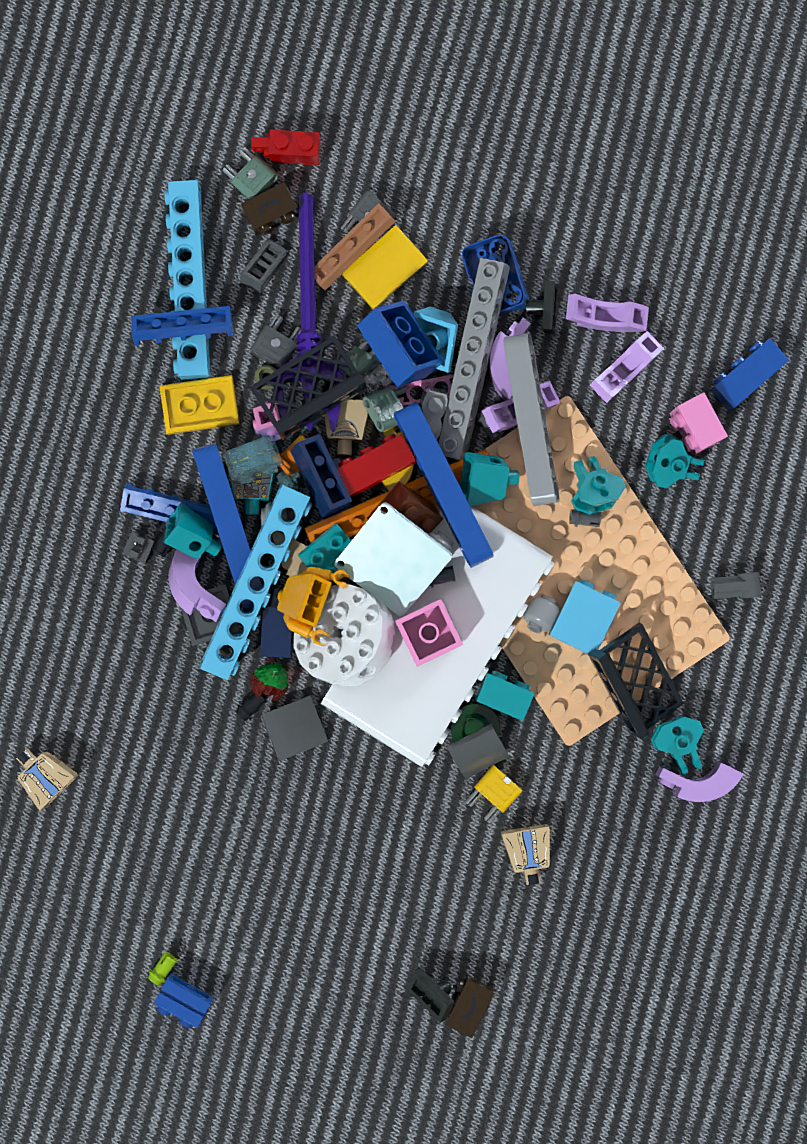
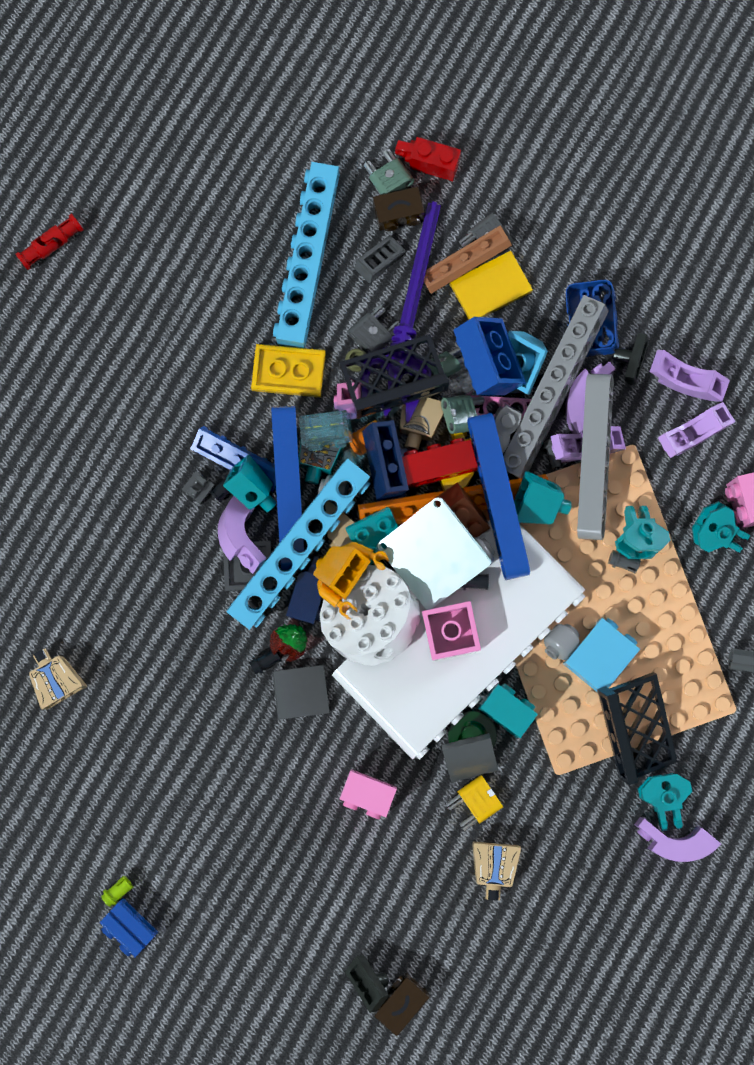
camera: 20 degrees right, 5 degrees down
blue hinge [131,306,234,346] -> none
none -> bright pink brick [340,769,397,820]

